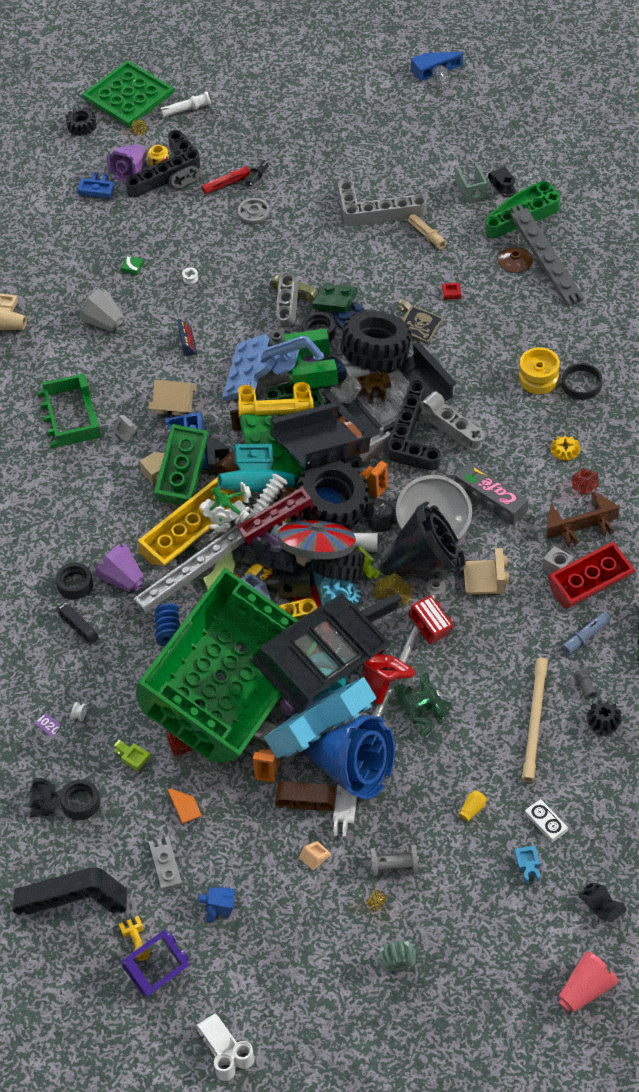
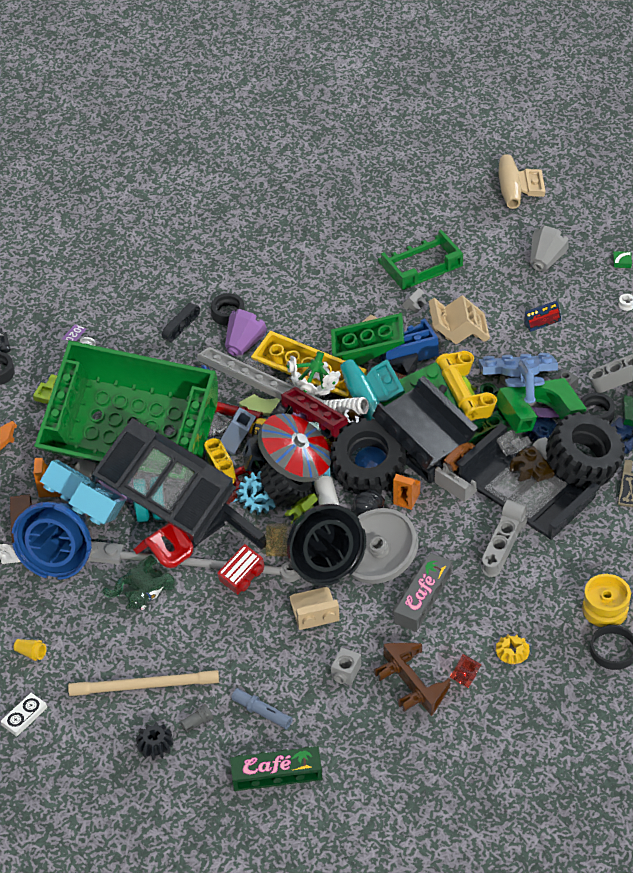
camera: 75 degrees right, 5 degrees down
black beam [388,379,441,470] -> none
red brick [548,541,635,609] -> none

